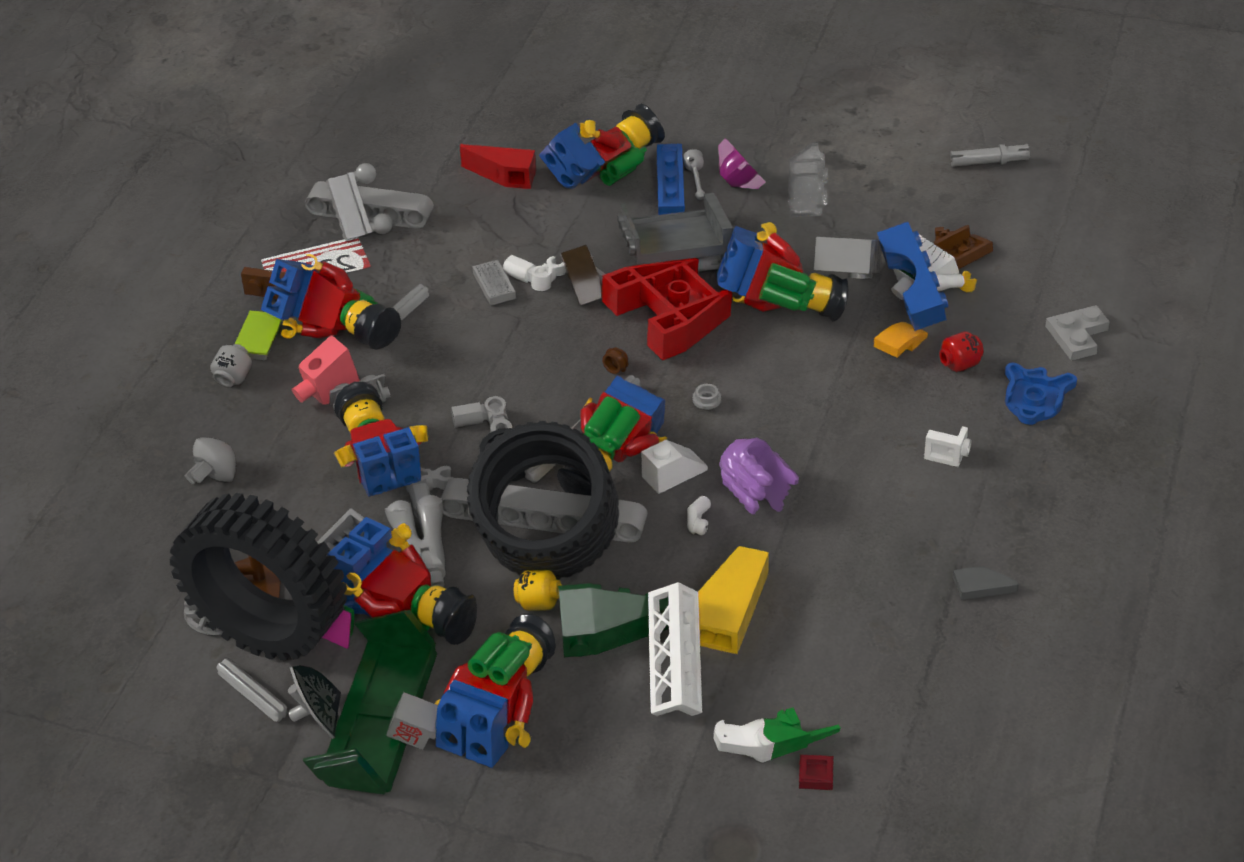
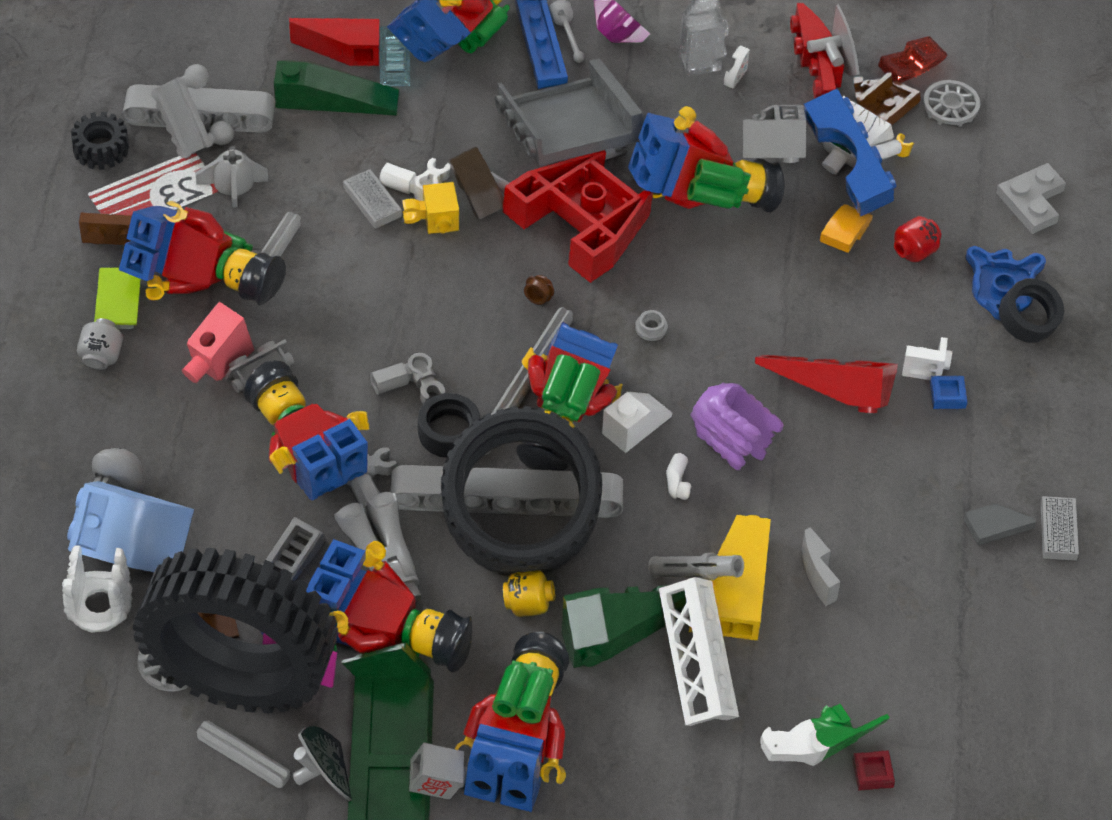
camera: 15 degrees left, 10 degrees up
none -> white piece [62,545,133,633]
none -> light blue piece [67,481,194,572]
none -> black tyre [71,112,129,170]
none -> light grey piece [196,146,268,207]
none -> dark green wedge [274,60,399,116]
none -> clear light blue slope [380,26,410,86]
none -> yellow brick [403,182,459,234]
none -> light grey pin [648,552,744,580]
none -> white tile [724,45,750,88]
none -> red wedge [755,355,898,413]
none -> red slope [790,3,844,98]
none -> light grey slope [802,527,840,606]
none -> light grey shield [807,5,860,76]
none -> clear red slope [878,36,948,83]
none -> light grey wheel [923,80,980,127]
none -> blue tile [930,376,967,409]
none -> black tyre [999,278,1065,343]
none -> light grey tile [1040,496,1079,561]

